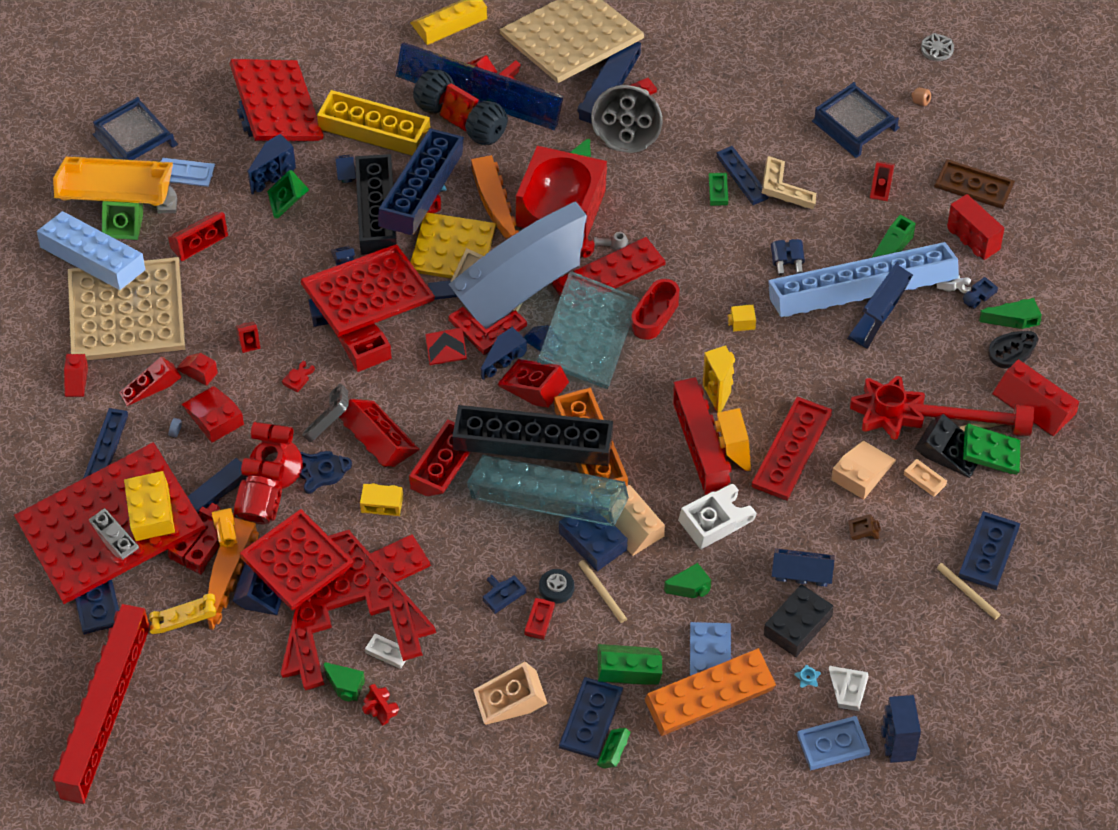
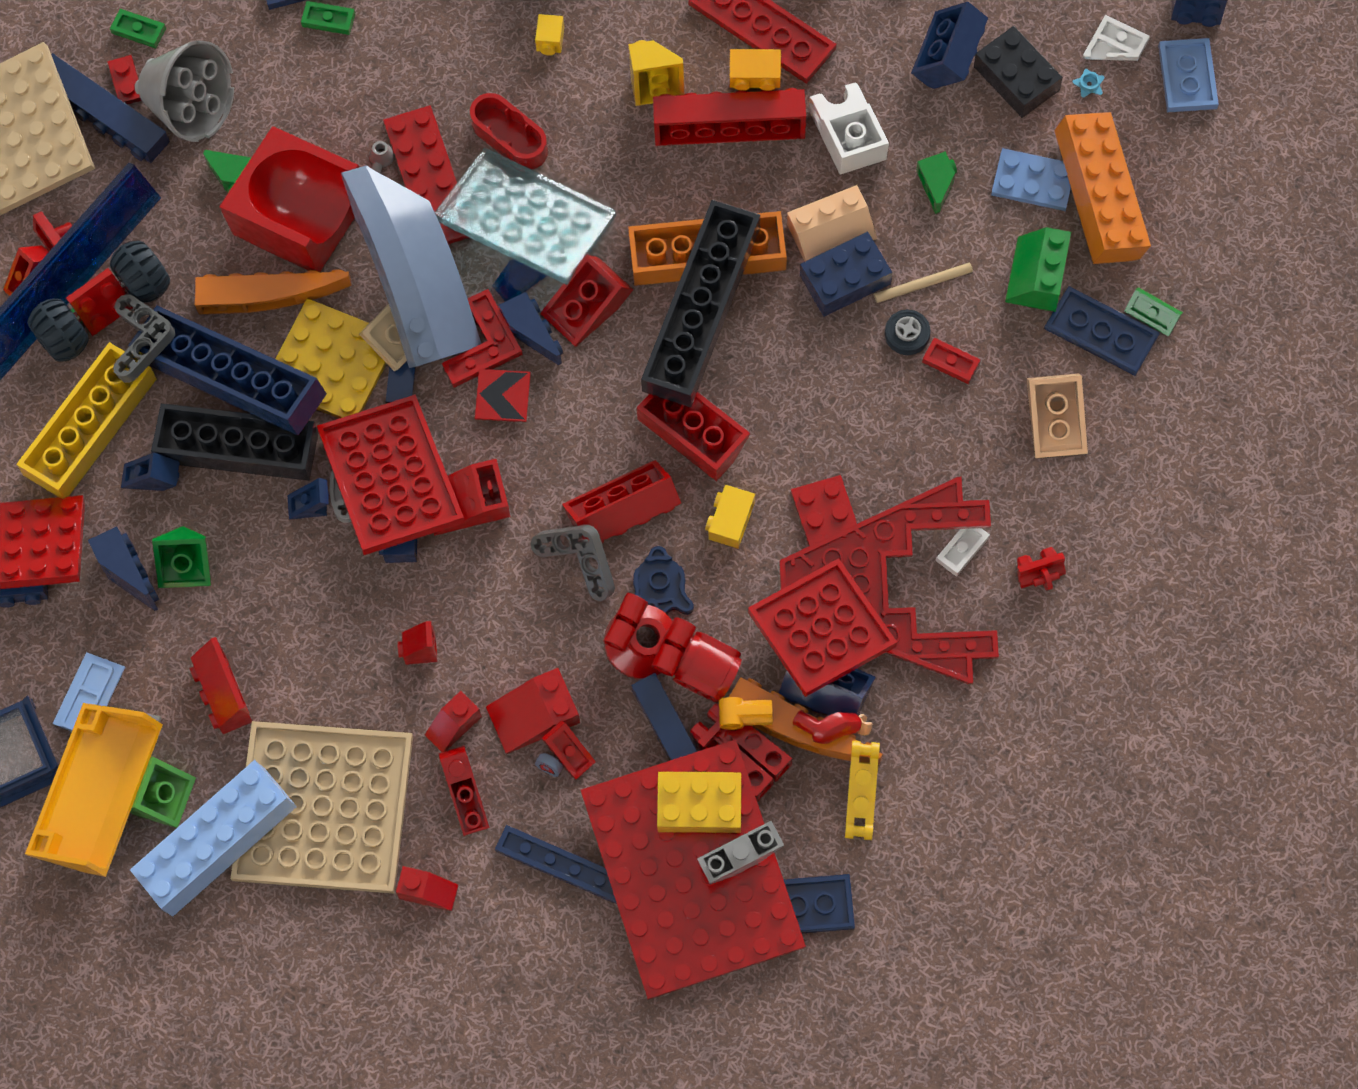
camera: 75 degrees left, 15 degrees up
red brick [53,604,150,804] -> none
red plate [282,361,315,393] -> none
green slope [324,662,365,702] -> none
clear light blue brick [467,455,629,526] -> none
dark blue plate [483,575,527,614] -> none
none -> green plate [110,9,166,49]
none -> dark grey beam [113,295,175,383]
none -> red plate [541,720,596,779]
none -> red arm [792,710,873,744]

